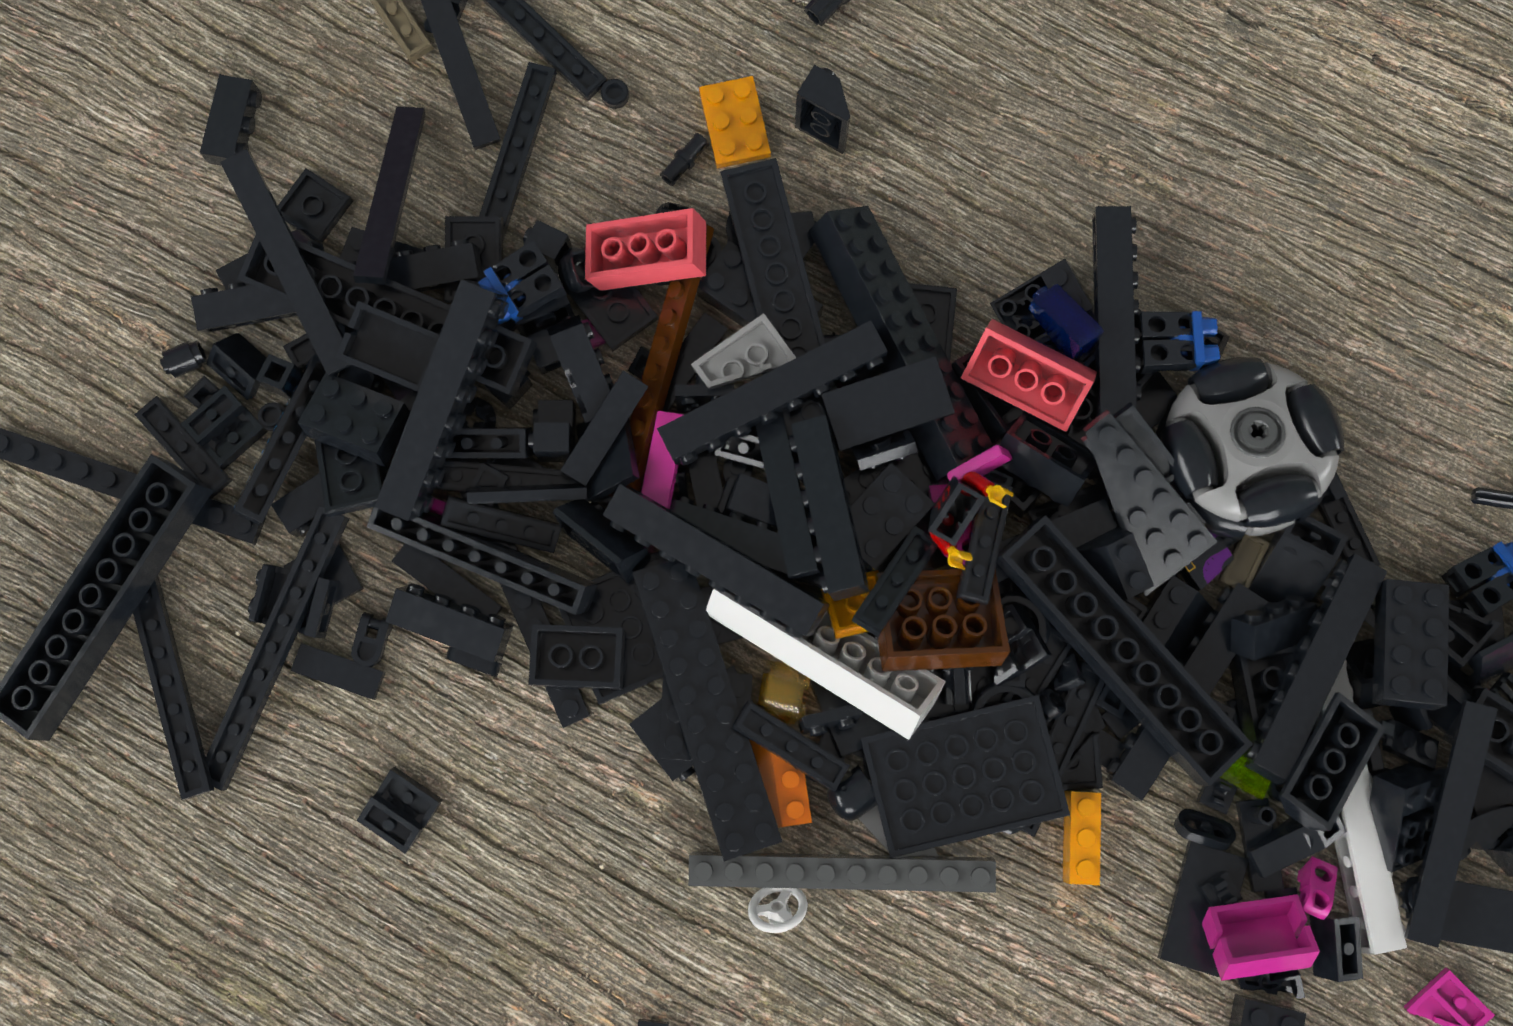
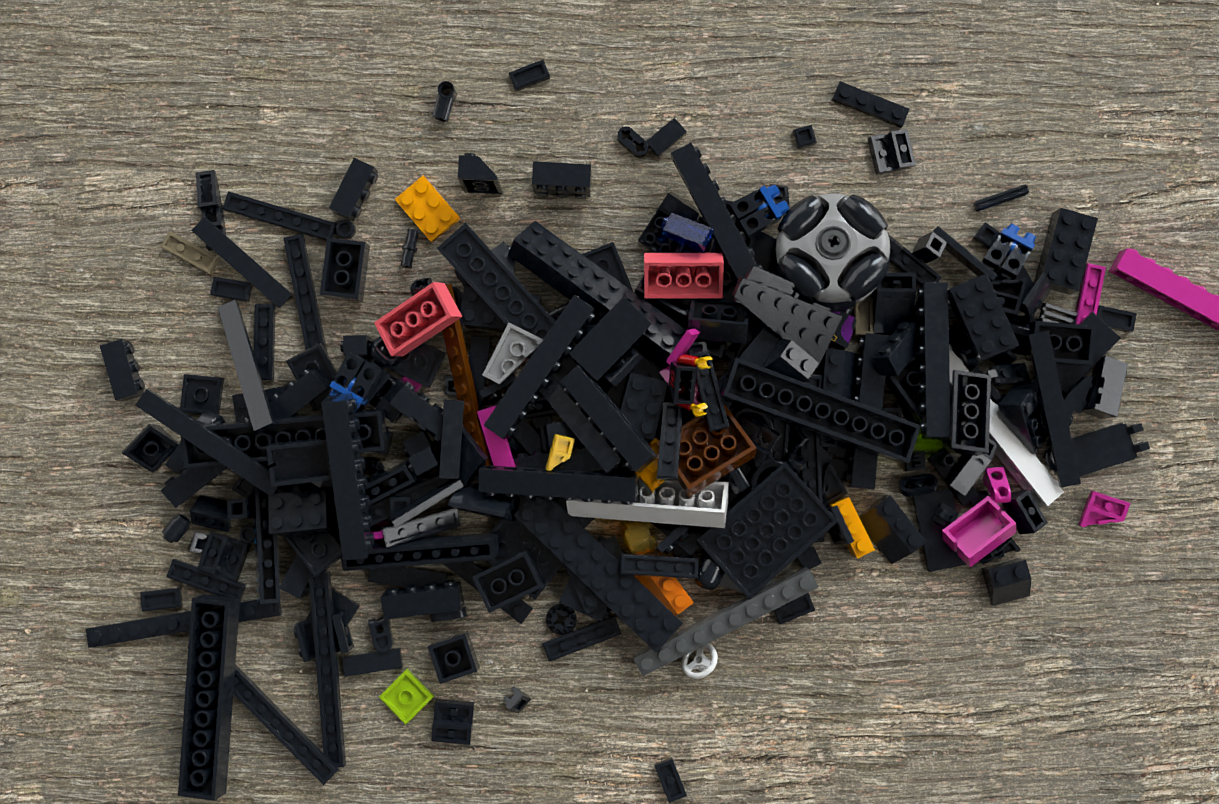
camera: 25 degrees left, 5 degrees up
none -> black slope [122,424,179,473]
none -> black tile [140,587,183,612]
none -> black tile [210,277,252,302]
none -> black tile [254,304,276,380]
none -> black brick [320,238,370,302]
none -> black brick [329,158,378,222]
none -> lime tile [379,668,434,725]
none -> black brick [428,631,480,684]
none -> black tile [503,686,531,714]
none -> black tile [509,59,550,92]
none -> black brick [532,161,592,199]
none -> black tile [542,615,622,662]
none -> yellow tile [546,434,575,471]
none -> black gear [546,604,577,635]
none -> black beam [617,126,648,158]
none -> black tile [646,117,687,157]
none -> black tile [773,593,815,625]
none -> black tile [793,125,817,149]
none -> black tile [797,546,822,569]
none -> black tile [826,505,854,545]
none -> black plate [832,81,910,128]
none -> black slope [859,495,927,564]
none -> black slope [867,129,916,175]
none -> black brick [912,232,947,263]
none -> black tile [933,226,997,281]
none -> black tile [973,222,1001,249]

